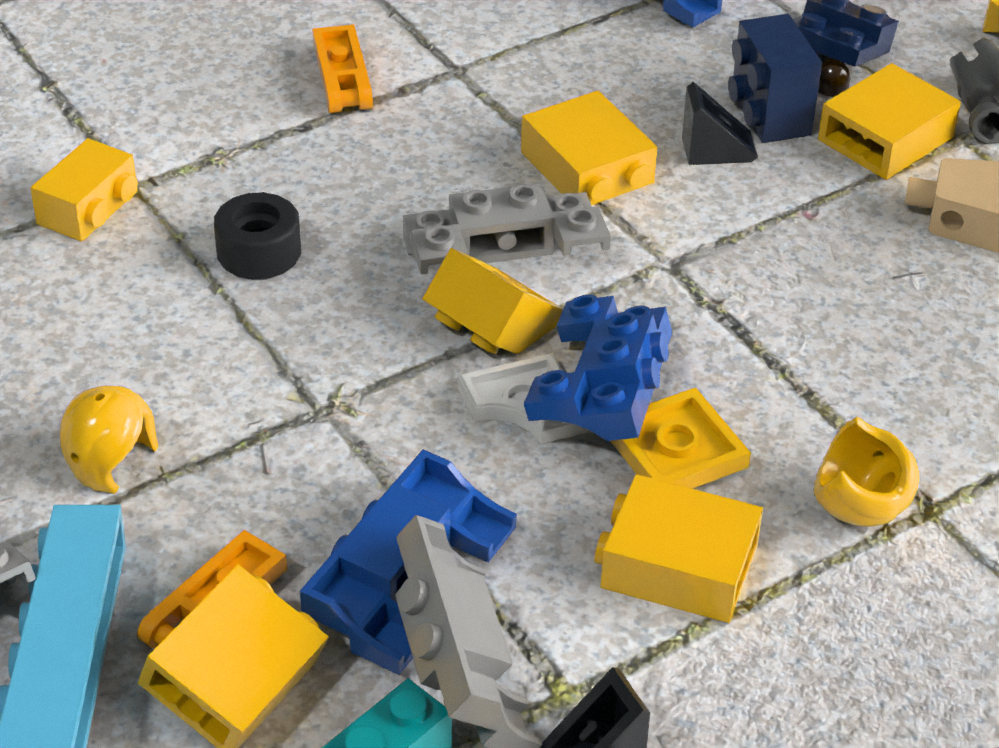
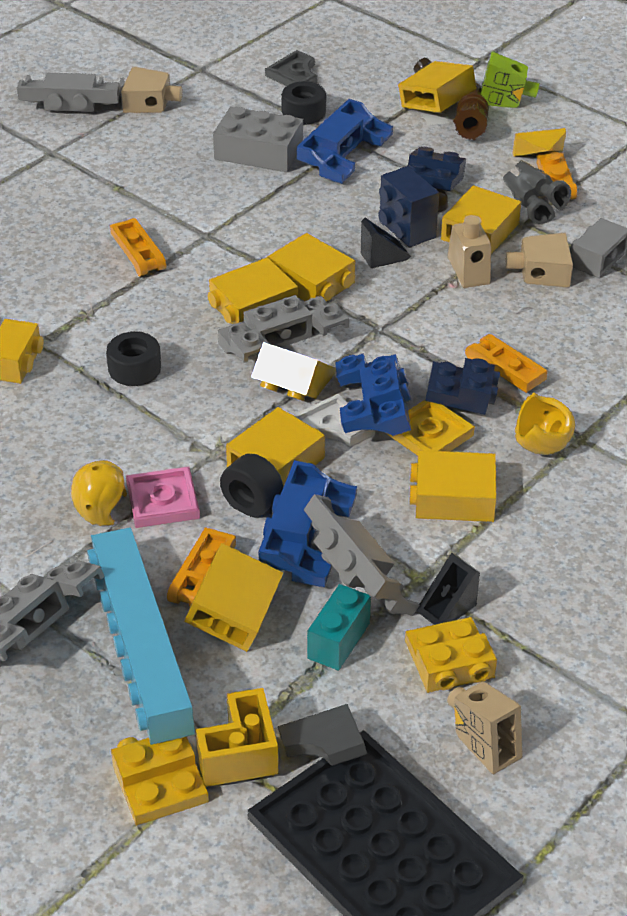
camera: 15 degrees left, 0 degrees up
none -> bright pink tile [126,467,200,528]
none -> yellow brick [207,257,298,324]
none -> black tyre [220,453,283,518]
none -> yellow brick [226,407,325,487]
none -> dark blue plate [425,358,500,415]
none -> tan torso [448,215,491,288]
none -> light orange plate [465,334,548,393]

